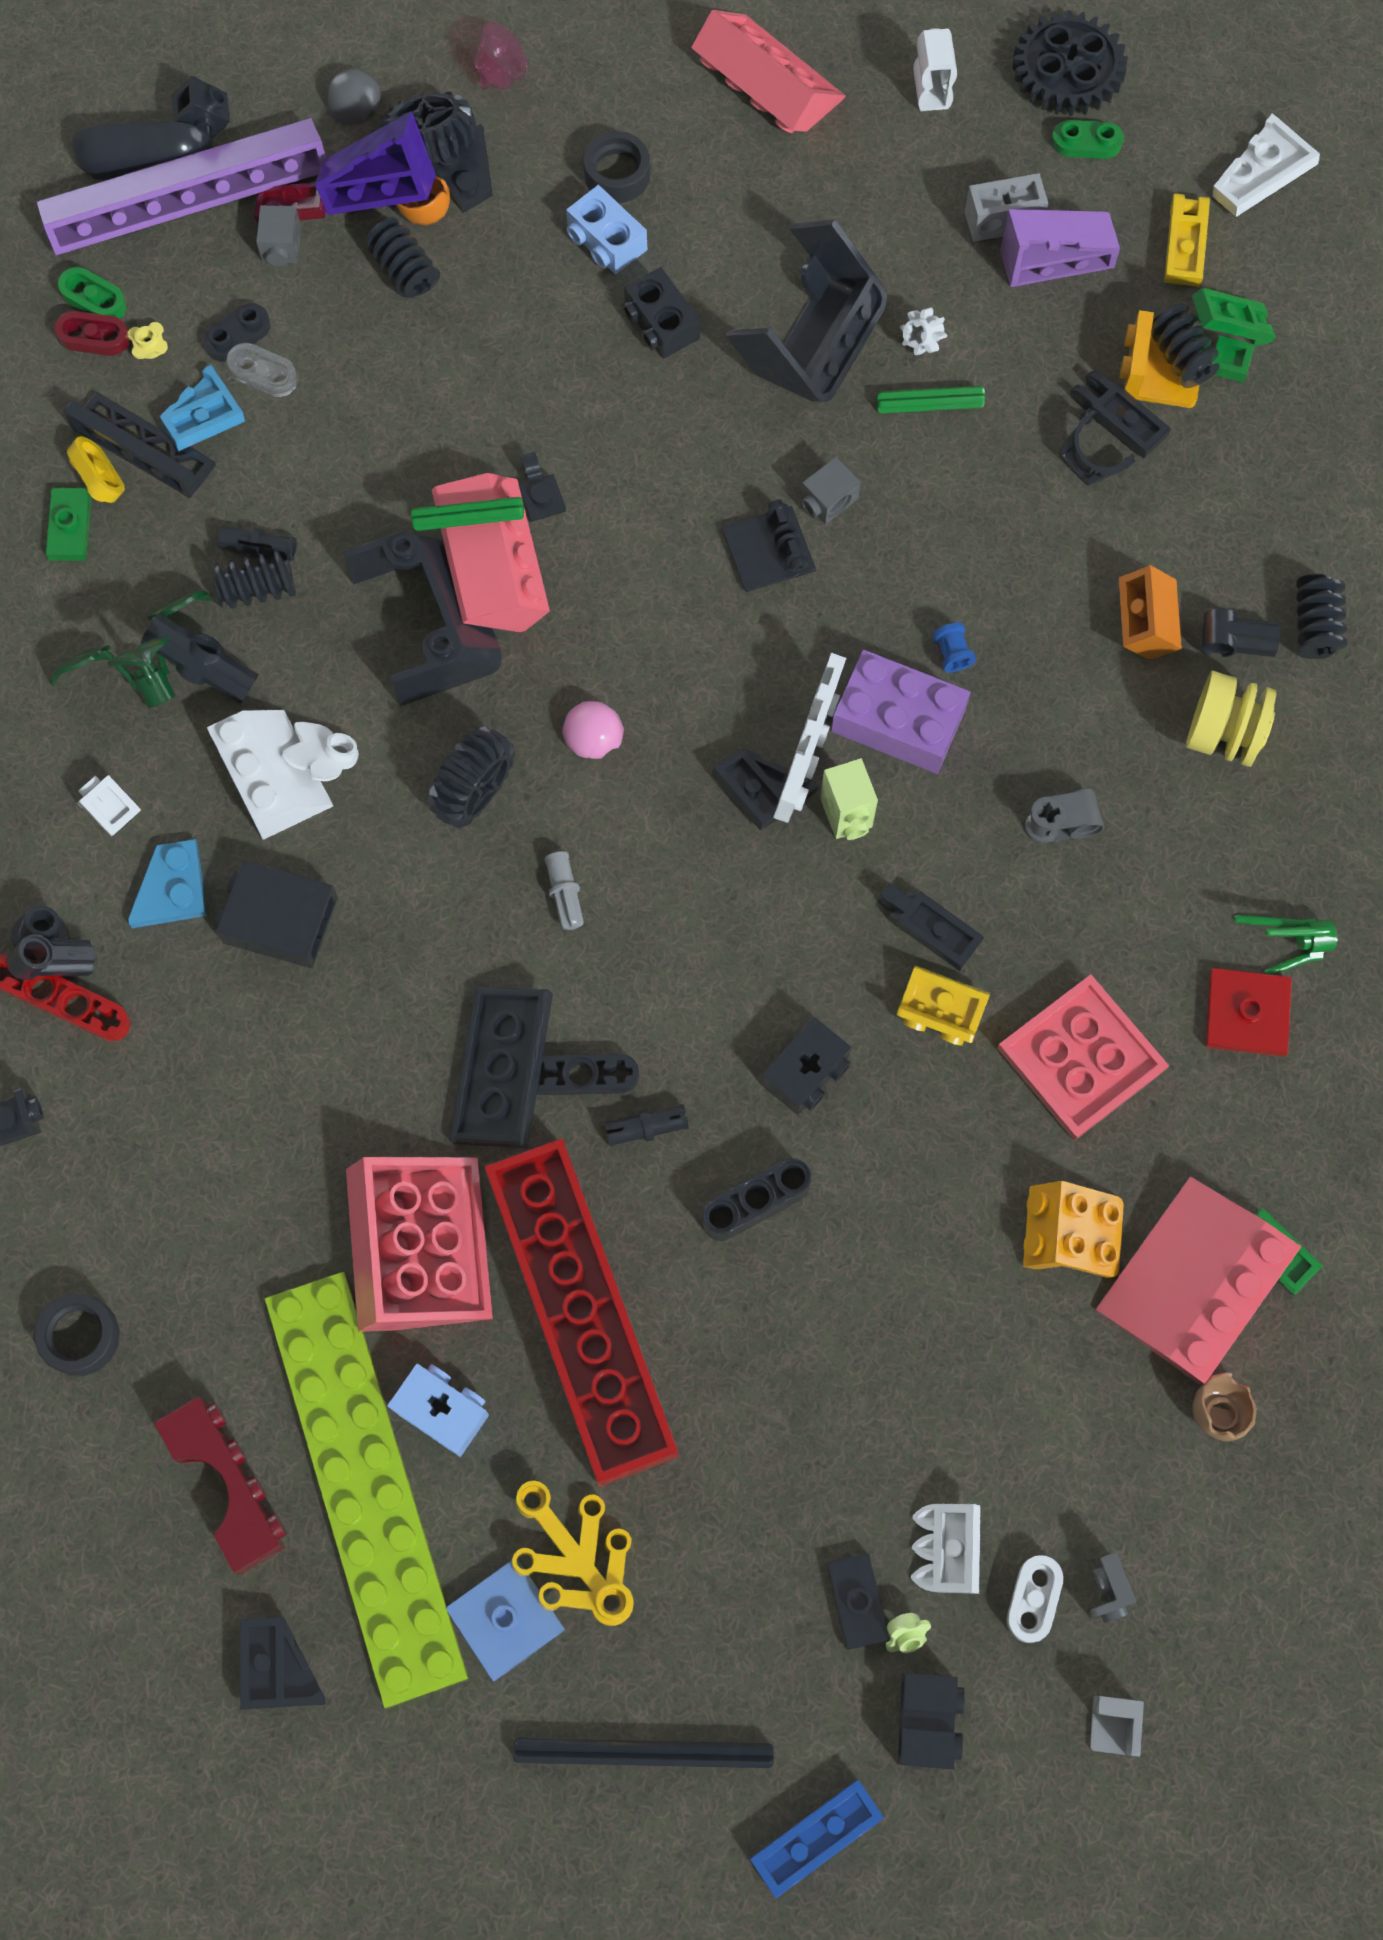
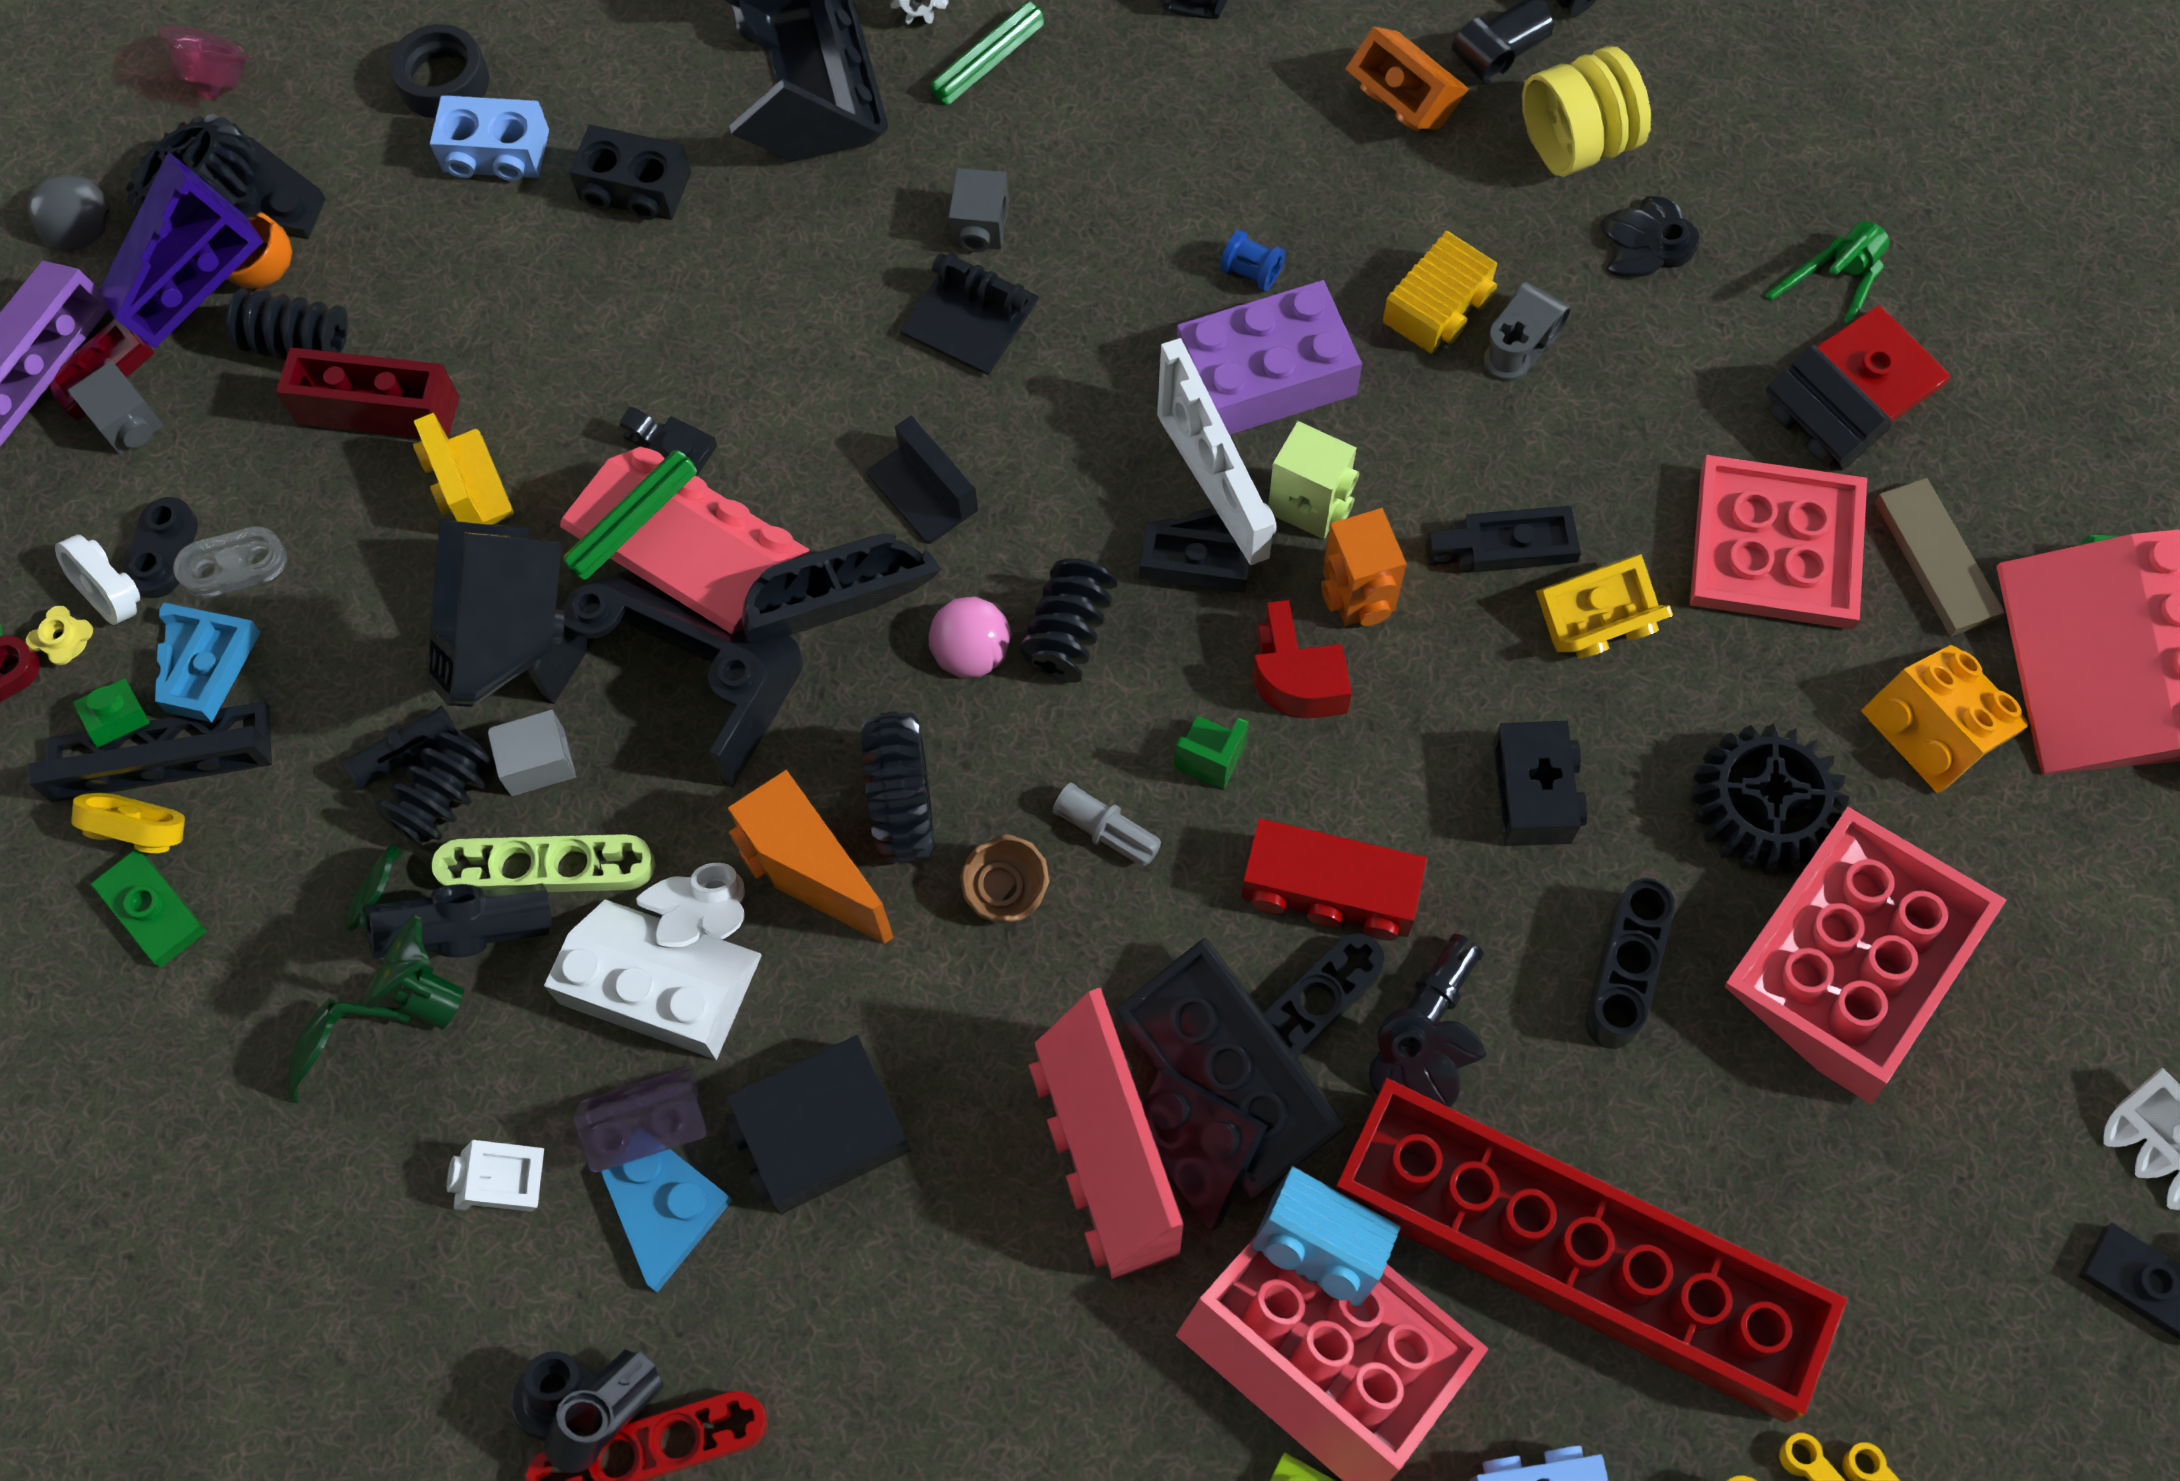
camera: 40 degrees left, 5 degrees down
none -> white plate [55,534,140,625]
none -> green plate [73,678,150,748]
none -> dark red brick [276,347,460,438]
none -> yellow bracket [413,413,514,525]
none -> black windscreen [427,519,564,707]
none -> yellowish green beam [432,834,656,892]
none -> light grey panel [488,710,576,796]
none -> clear purple bracket [573,1065,707,1173]
none -> orange slope [728,770,894,944]
none -> black brick [742,534,941,643]
none -> black panel [867,415,978,544]
none -> medium nougat hair [960,835,1049,924]
none -> black piece [1020,558,1117,683]
none -> coral slope [1028,988,1183,1280]
none -> black wing [1142,1069,1268,1230]
none -> green panel [1174,715,1249,790]
none -> red brick [1241,818,1427,941]
none -> medium azure brick [1251,1166,1401,1306]
none -> red brick [1252,600,1352,719]
none -> orange brick [1321,508,1407,626]
none -> black plate [1369,1008,1486,1107]
none -> yellow brick [1383,231,1497,354]
none -> black plate [1600,196,1700,277]
none -> black gear [1690,723,1850,875]
none -> coral slope [1724,807,2007,1105]
none -> black brick [1765,345,1892,470]
none -> dark tan tile [1874,478,2005,637]

